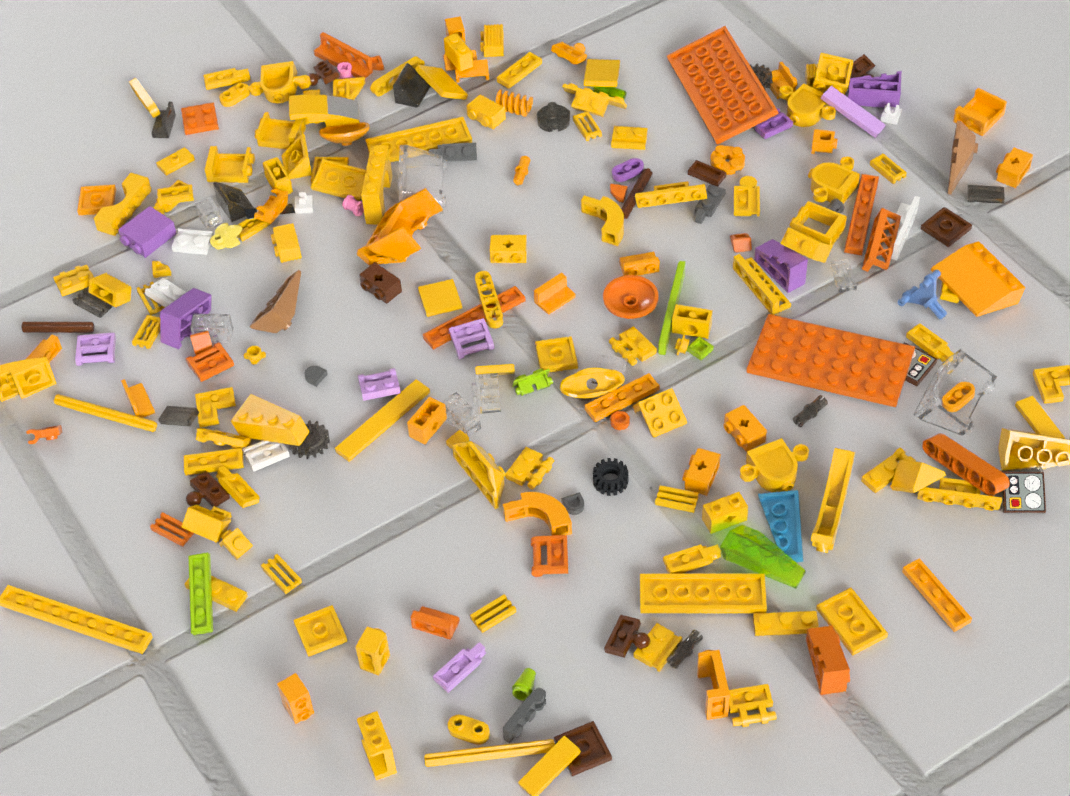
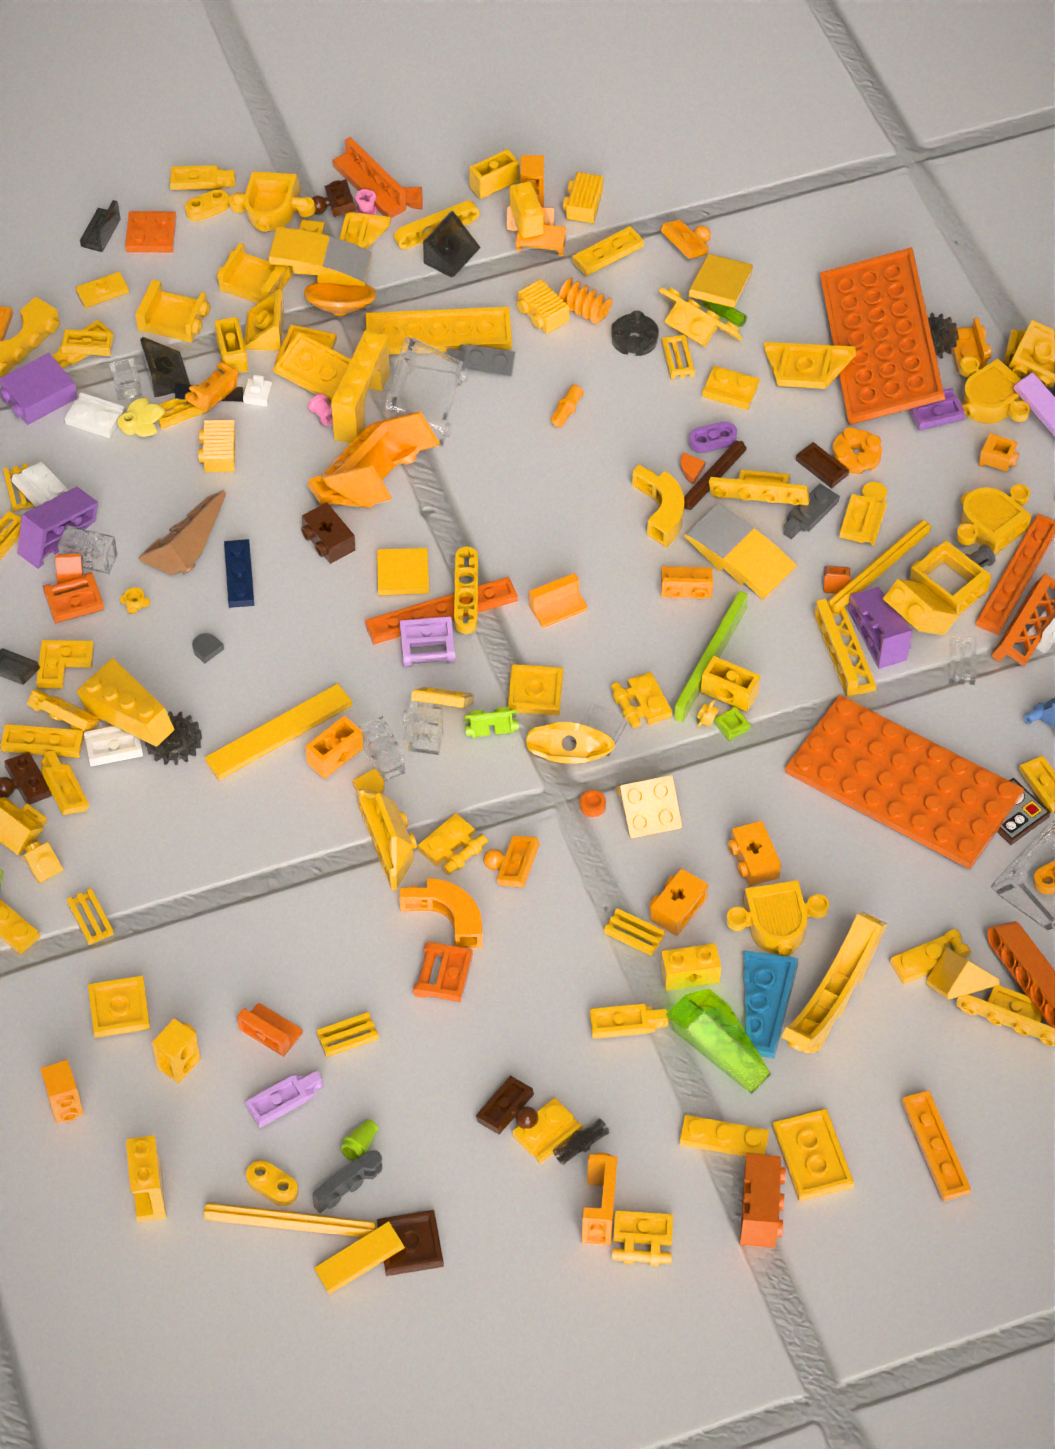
camera: 10 degrees right, 5 degrees up
yellow beam [128,78,160,118] -> none
yellow tile [152,261,172,278] -> none
lavender plate [358,368,401,401] -> none
yellow tile [415,65,468,100] -> none
yellow brick [490,235,527,263] -> none
dark grey tile [561,492,584,515] -> none
light orange plate [584,373,660,422] -> none
black tyre [593,458,629,496] -> none
orange dish [603,275,658,319] -> none
yellow plate [640,574,767,613] -> none
clear smoke pin [793,395,828,427] -> none
none -> dark blue plate [224,539,255,608]
none -> yellow brick [469,149,520,199]
none -> light orange plate [483,836,540,887]
none -> yellow slope [684,504,797,600]
none -> yellow wing [764,342,856,389]
none -> yellow axle [828,520,931,613]

